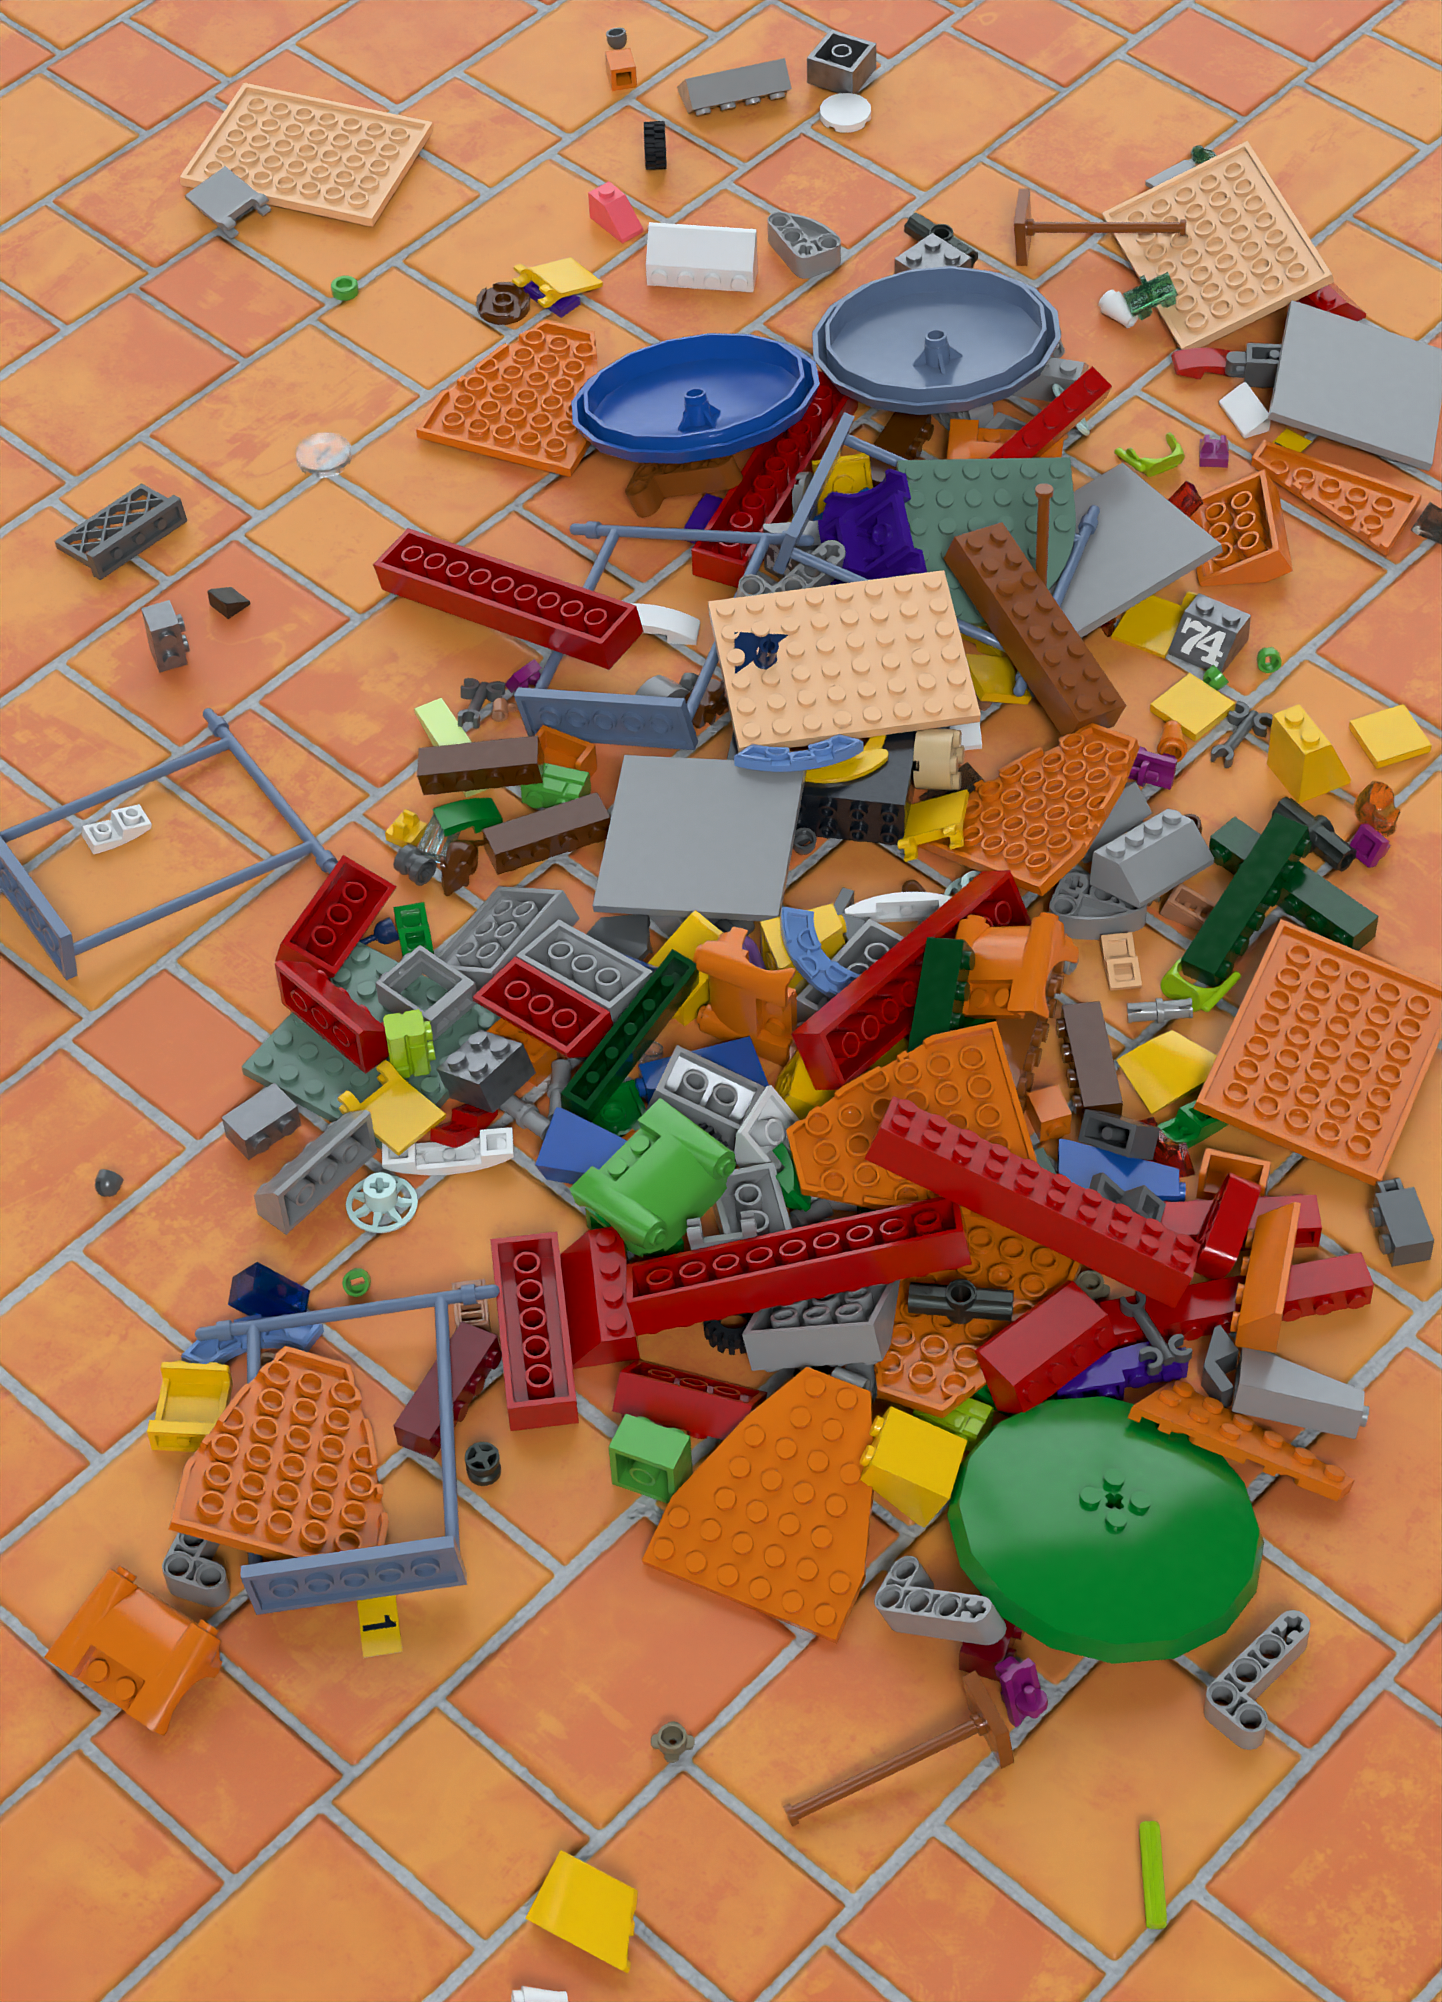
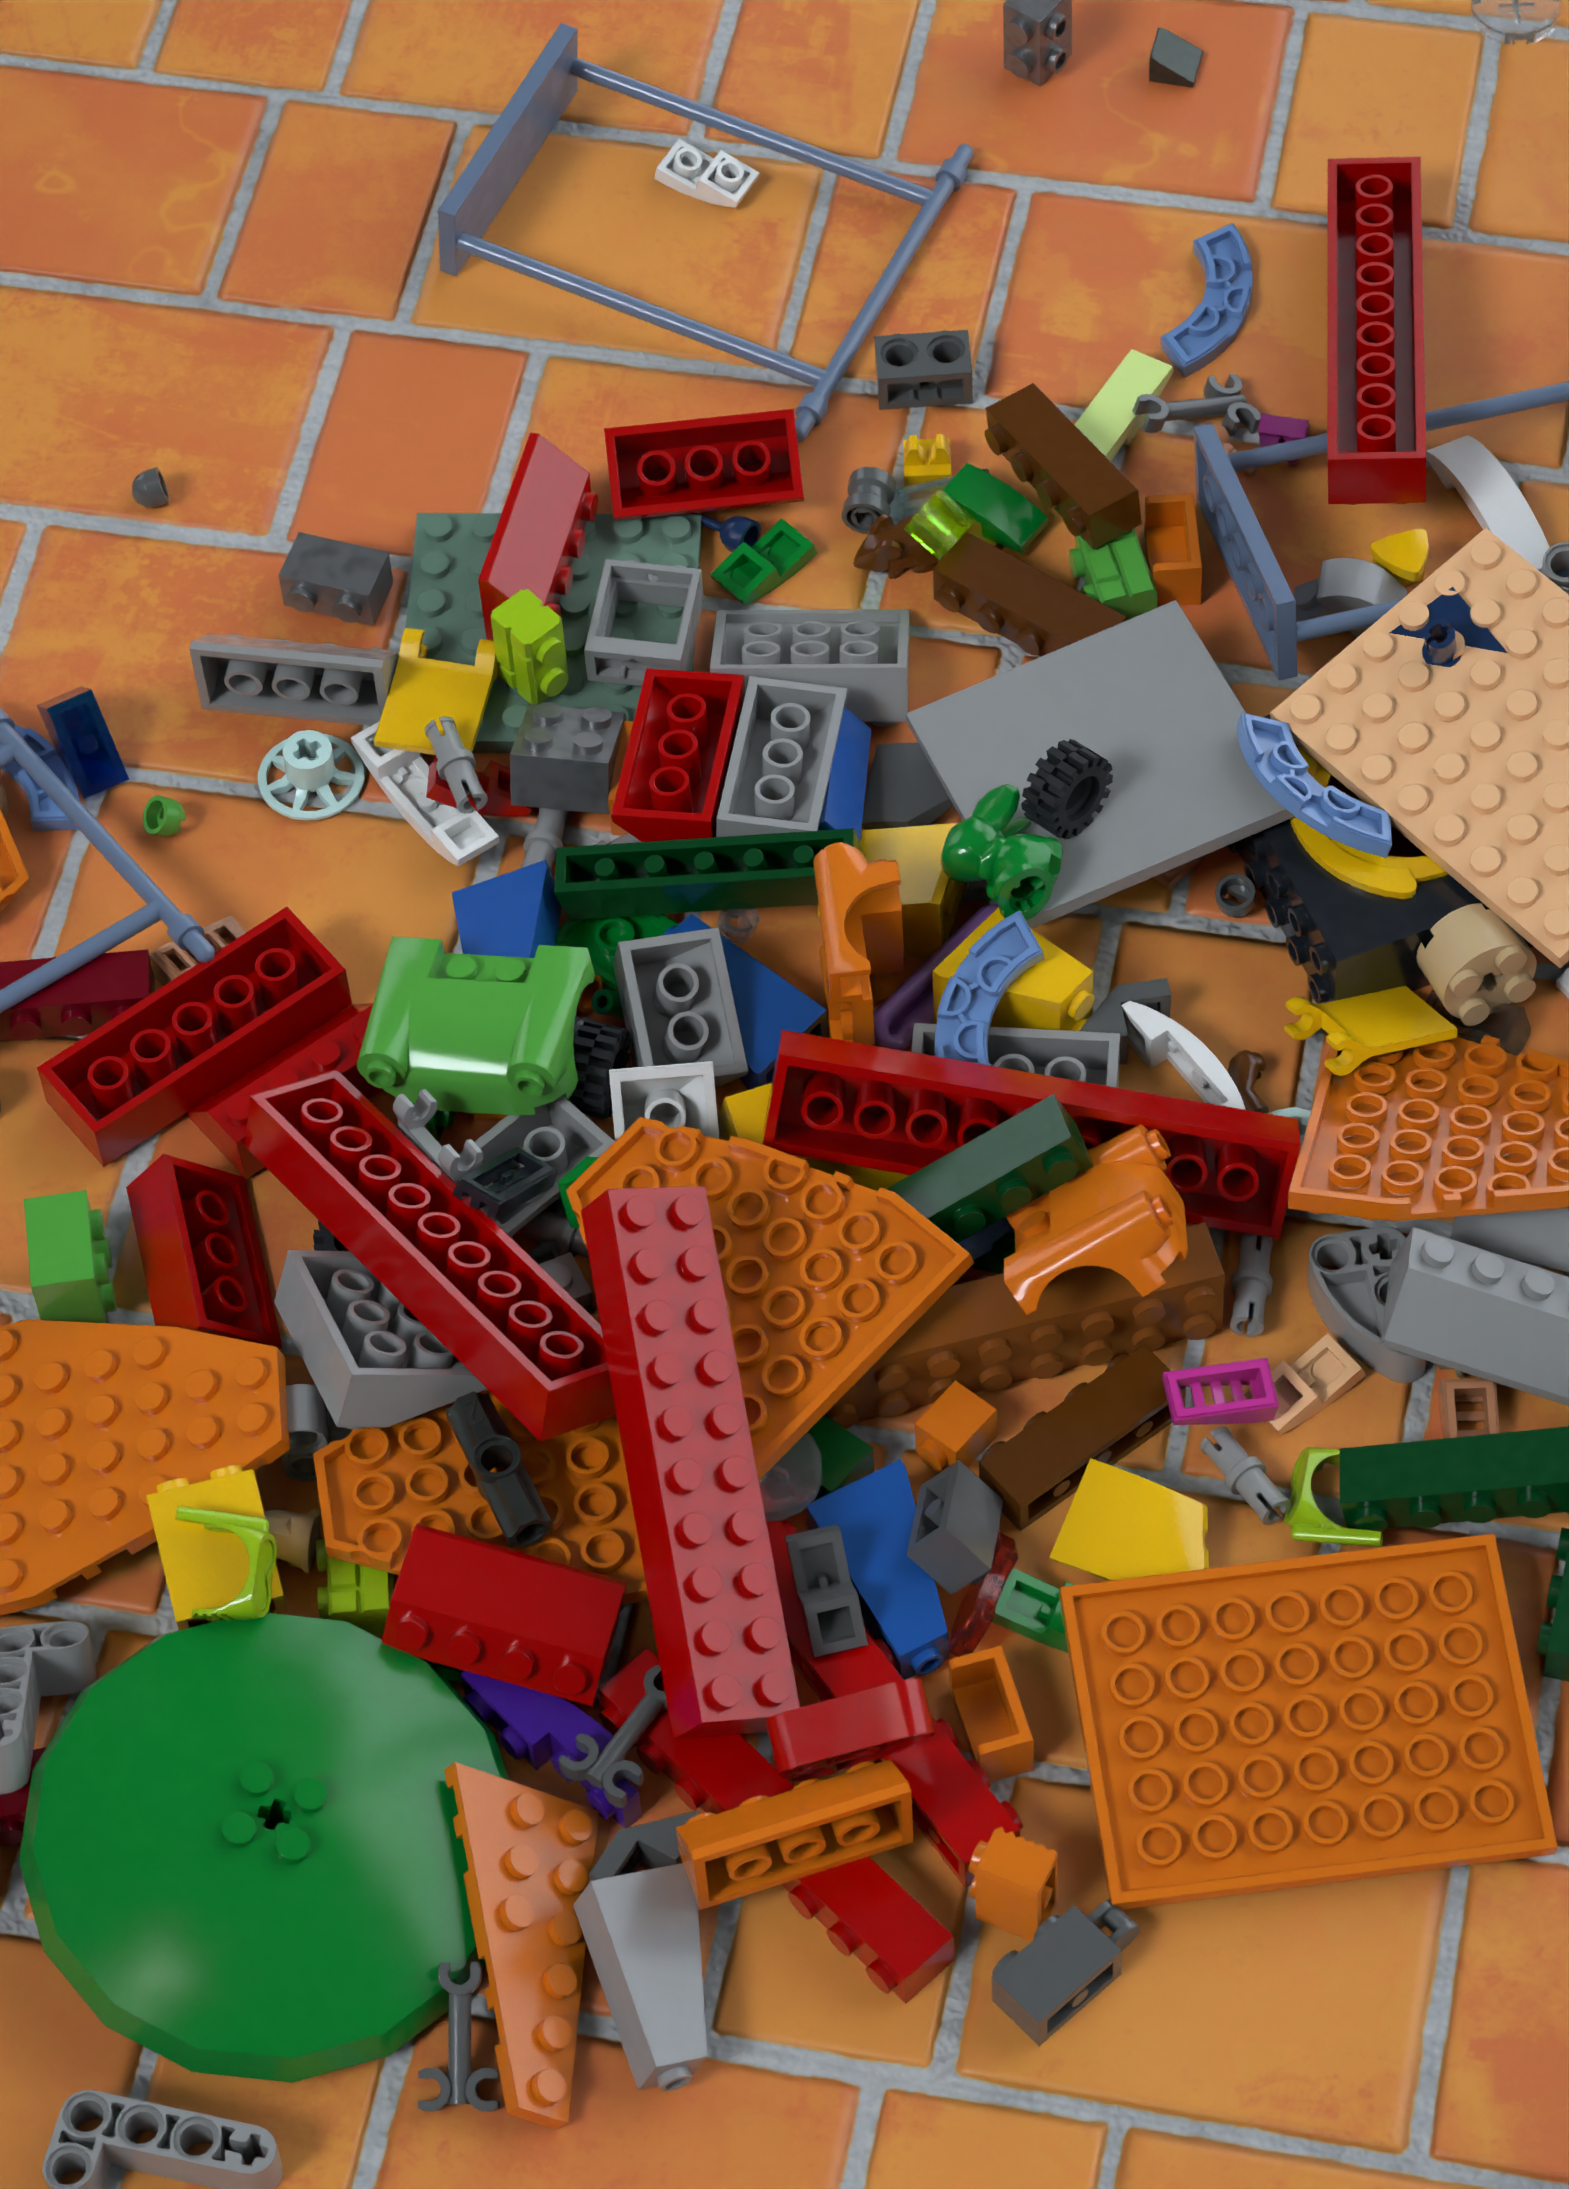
camera: 60 degrees right, 5 degrees up
none -> lime helmet [175,1506,277,1621]
none -> dark grey bar [418,1962,500,2111]
none -> light grey pin [424,716,488,814]
none -> black tile [453,1147,558,1220]
none -> dark grey brick [874,330,973,410]
none -> clear neon green slope [903,488,976,561]
none -> green animal [941,784,1064,921]
none -> orange brick [968,1827,1058,1942]
none -> black tyre [1021,739,1113,839]
none -> medium blue tile [1161,223,1253,378]
none -> dark pink slope [1162,1358,1279,1425]
none -> yellow tile [1370,528,1429,586]

